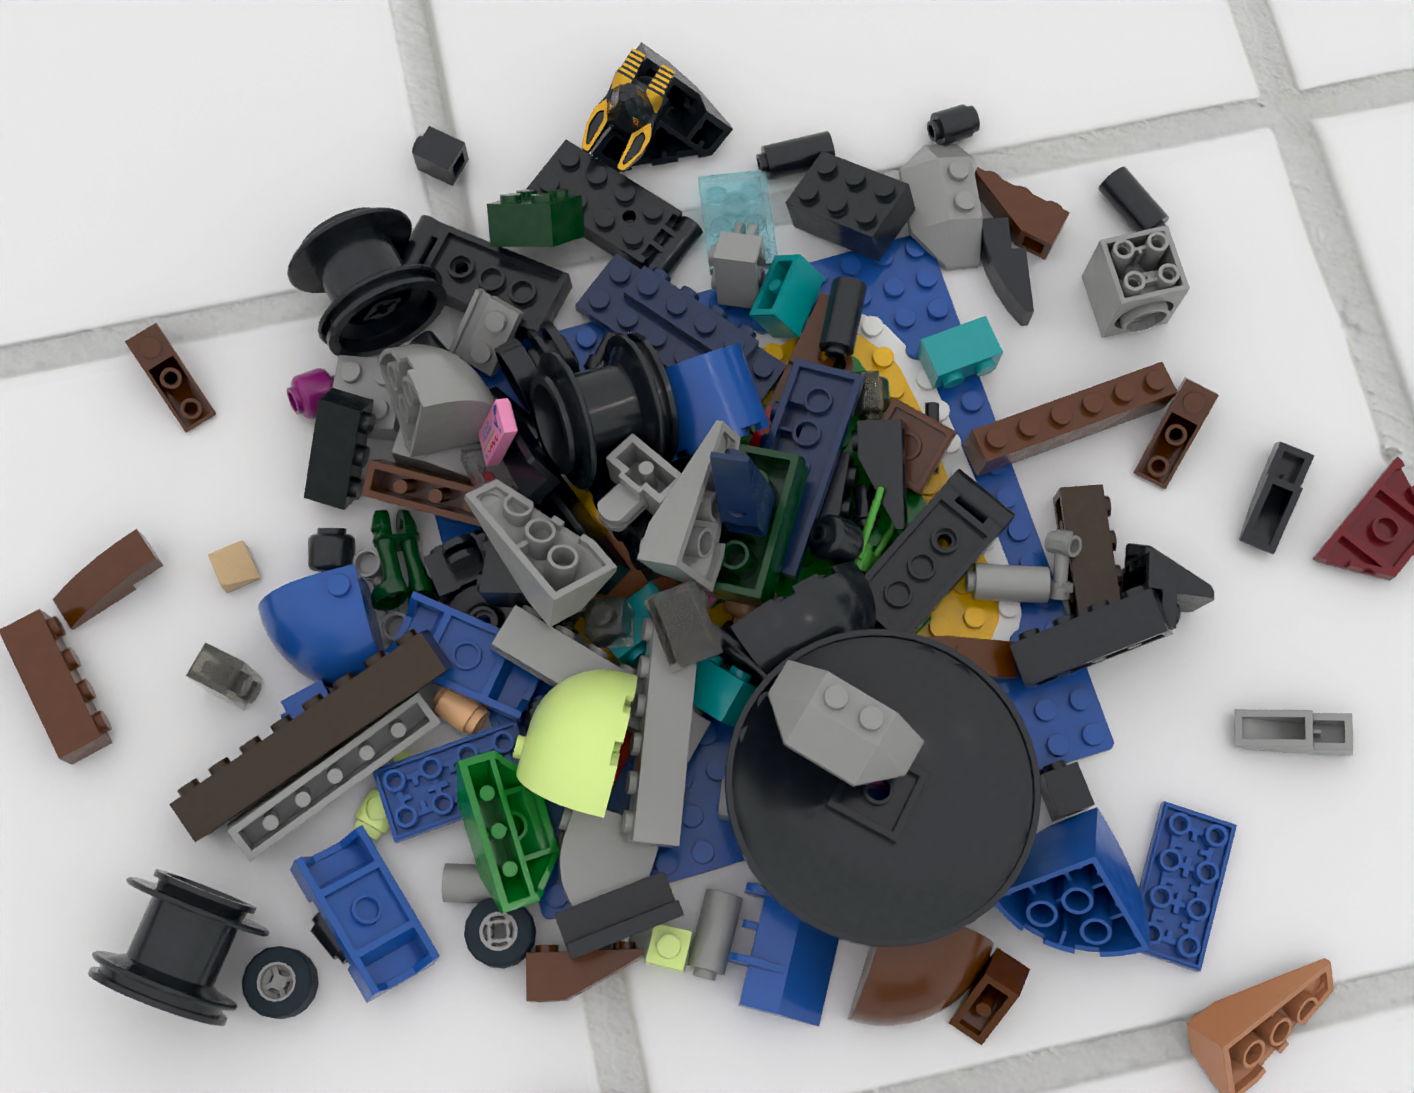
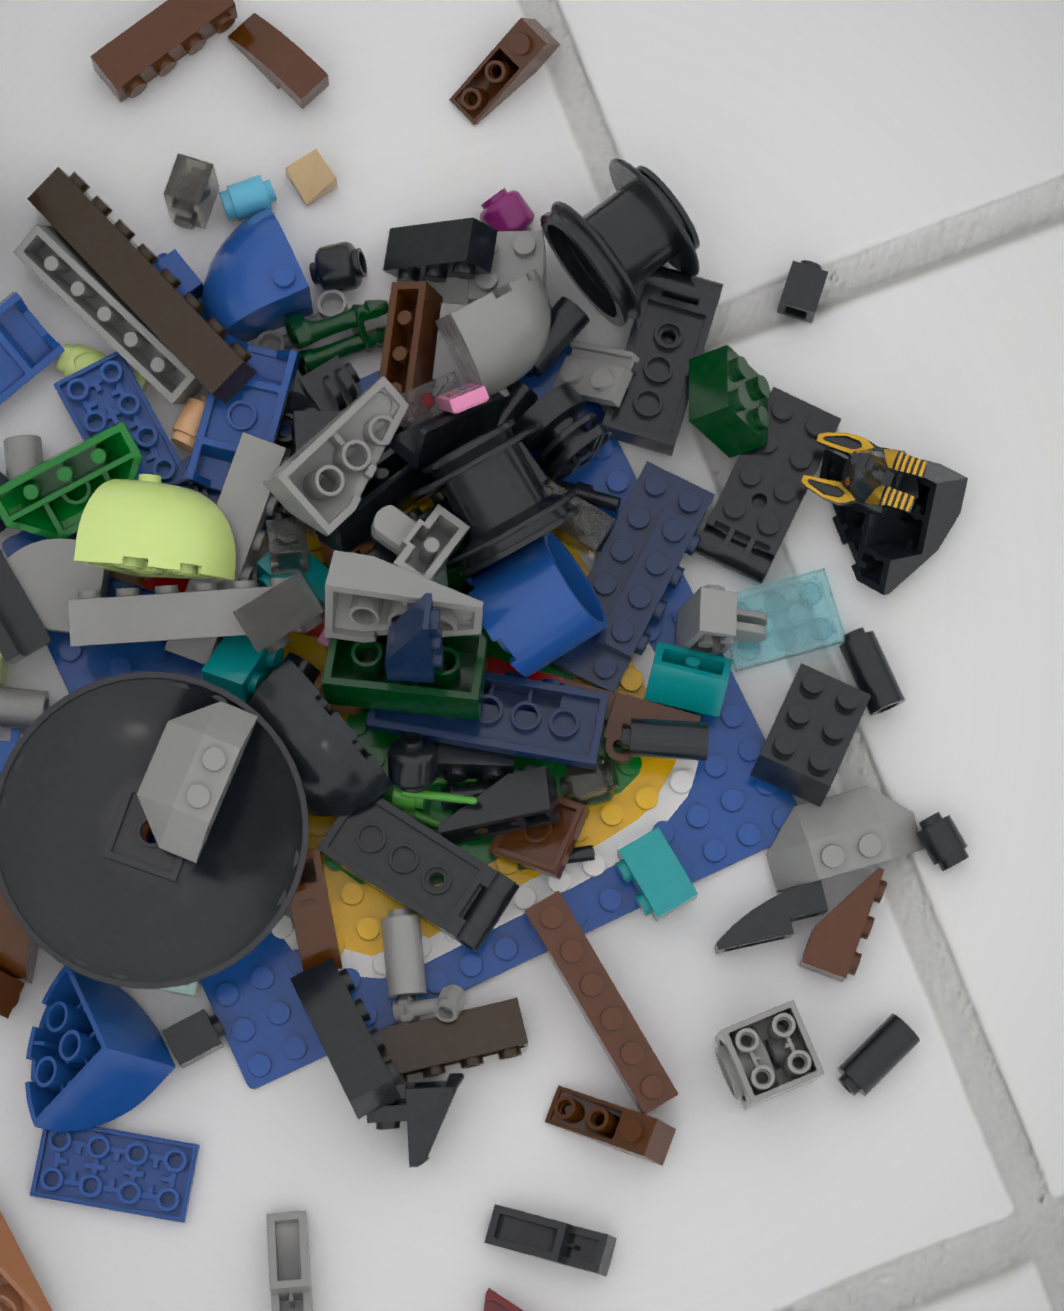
camera: 80 degrees right, 5 degrees up
none -> medium azure brick [219,175,277,221]

